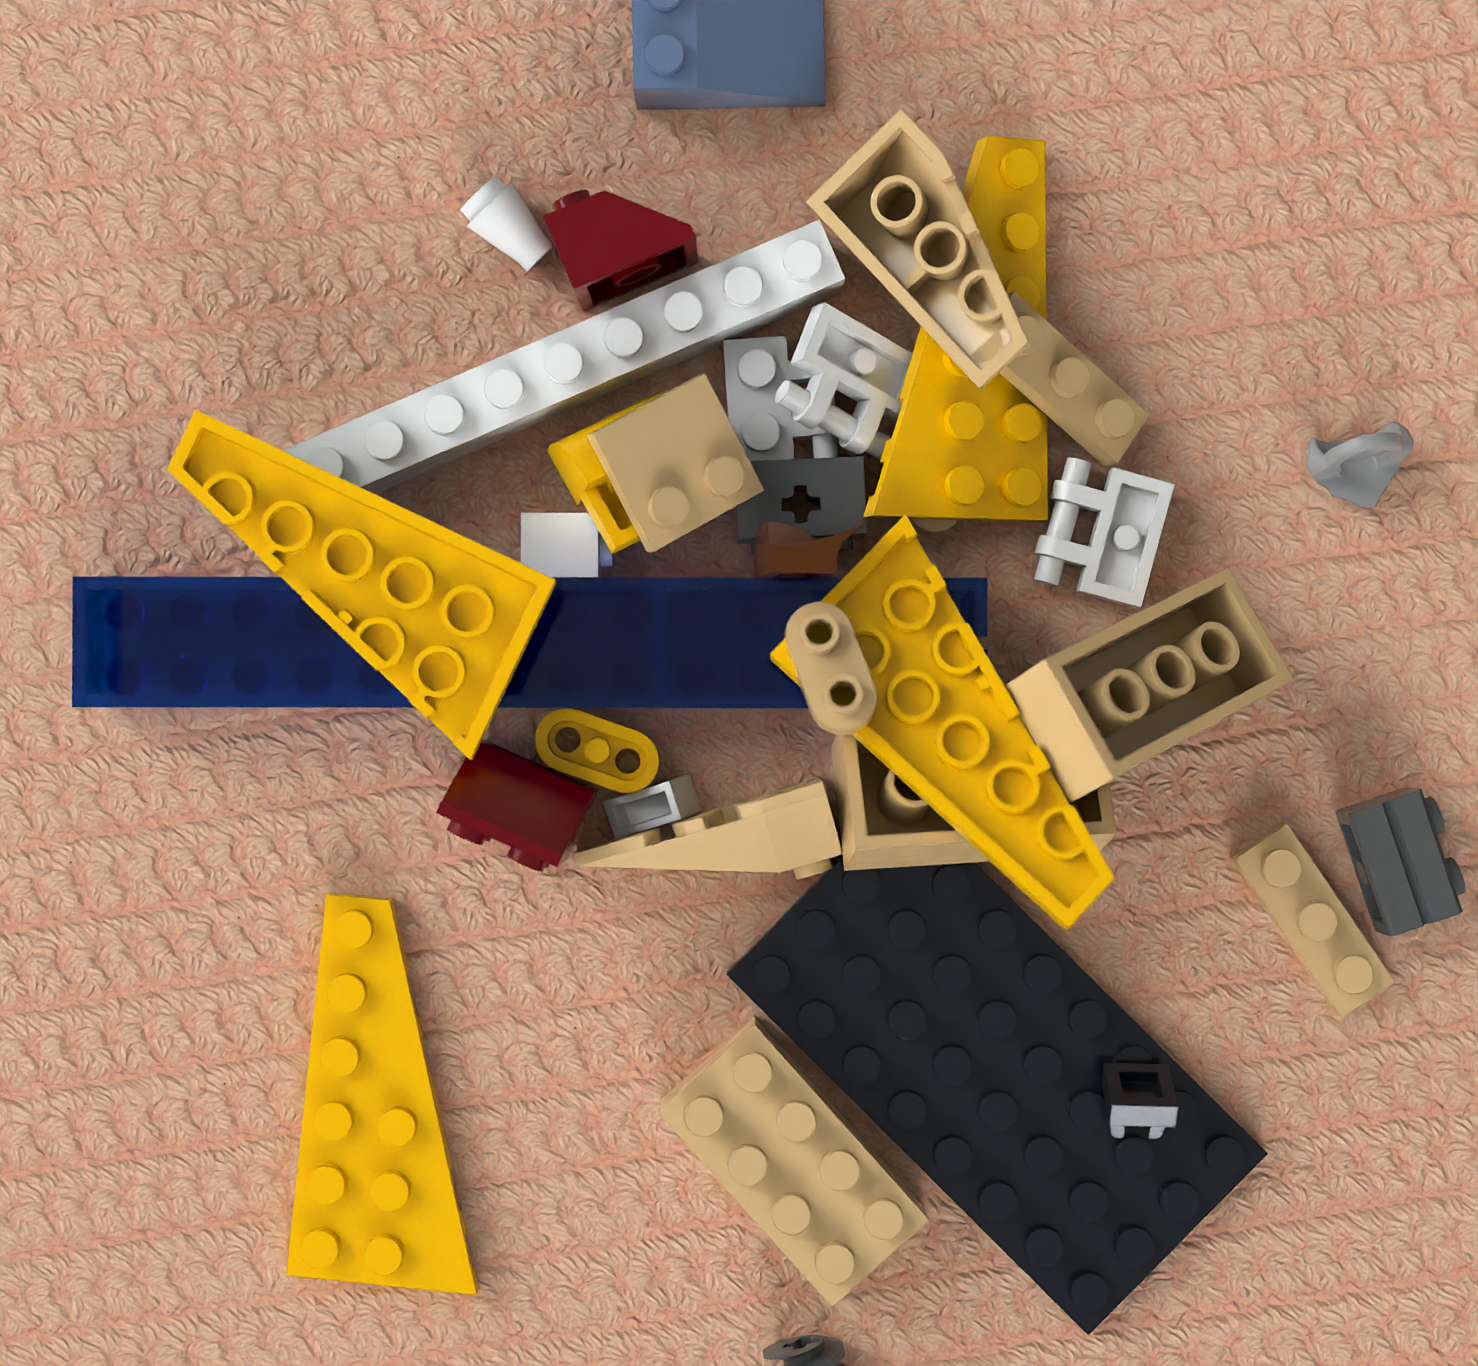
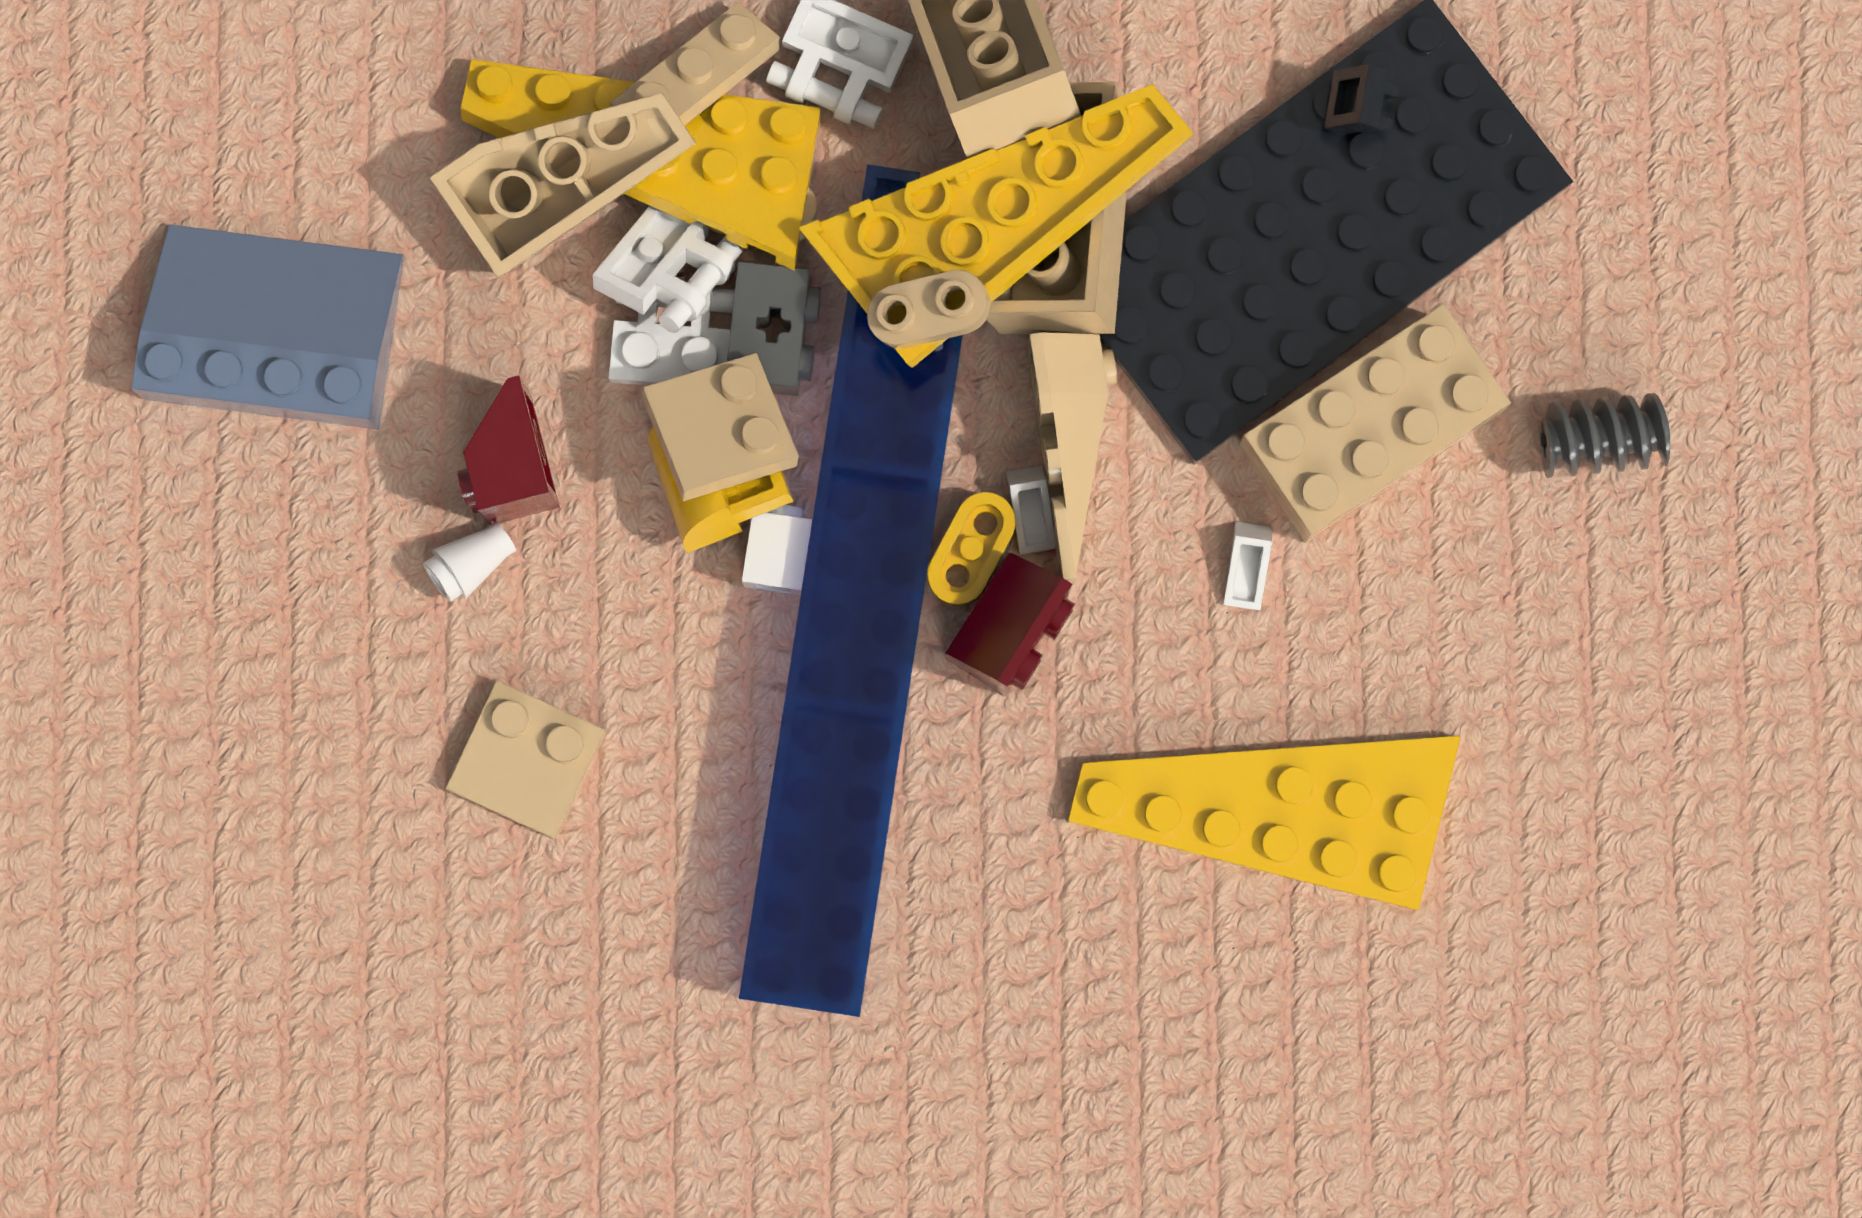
camera: 85 degrees left, 5 degrees down
yellow wing [167,409,557,760] -> none
white brick [282,219,845,494] -> none
reddish brown slope [754,521,866,581] -> none
none -> tan plate [446,680,607,840]
none -> white piece [1223,521,1272,610]

